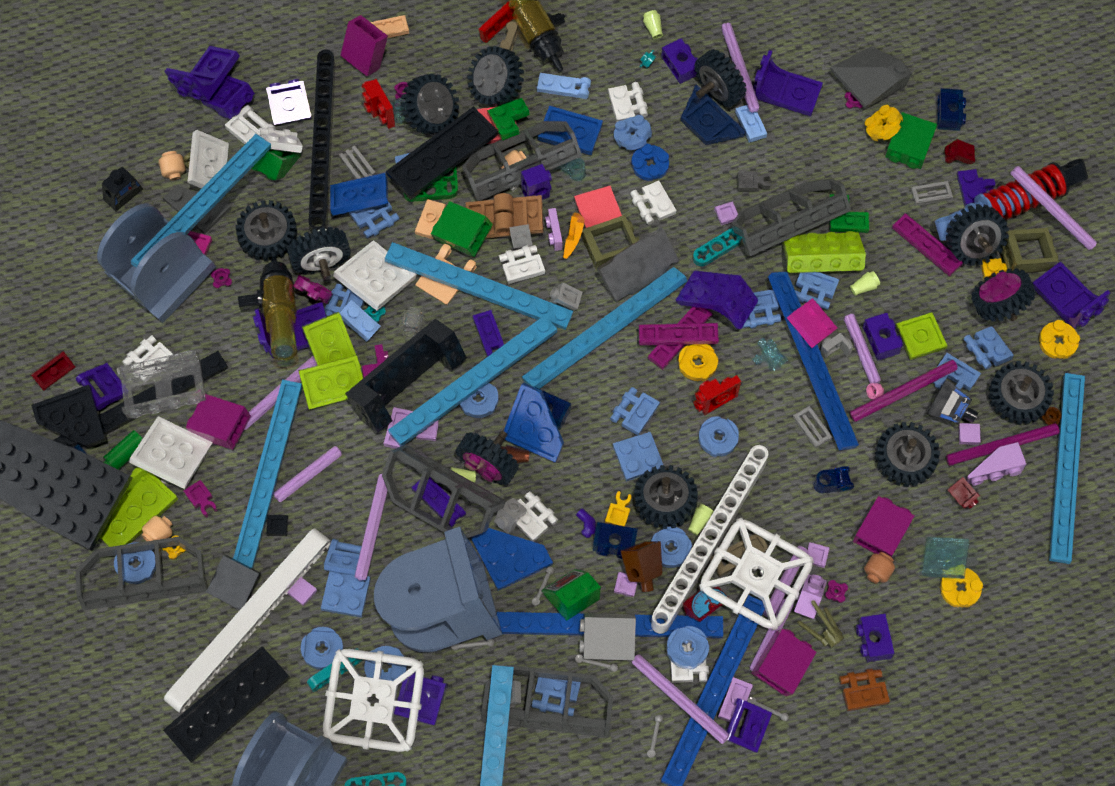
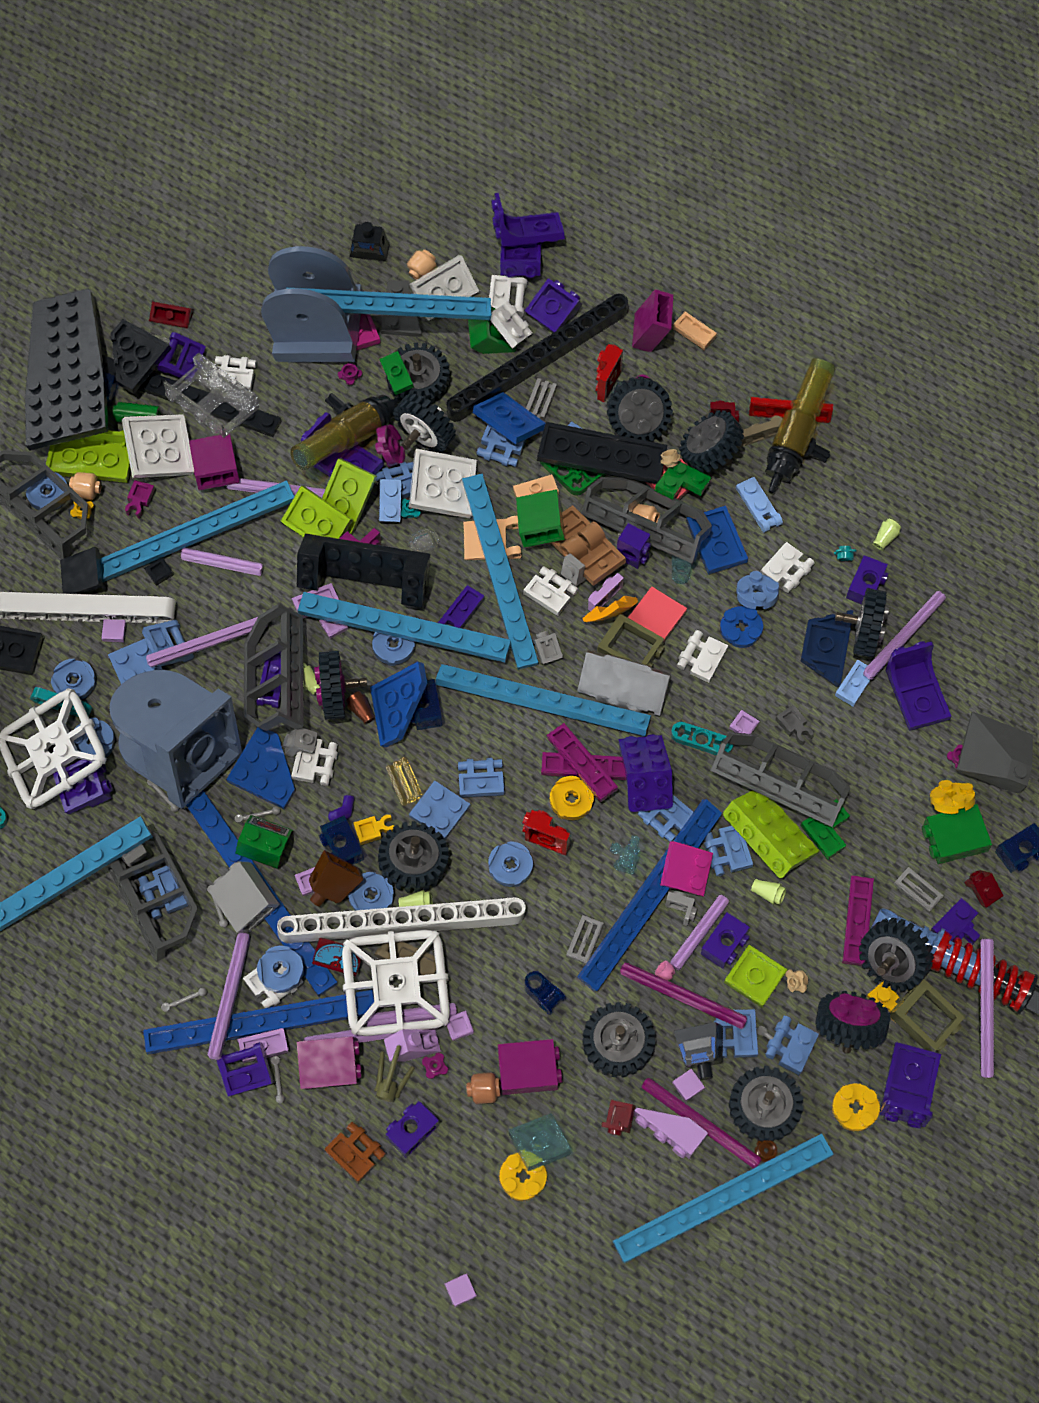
camera: 55 degrees right, 0 degrees up
none -> green plate [379,351,414,395]
none -> clear yellow tile [386,756,423,806]
none -> lavender tile [445,1274,477,1307]
none -> tan plate [661,449,681,467]
none -> dark red bracket [709,400,739,422]
none -> tan plate [785,970,808,993]

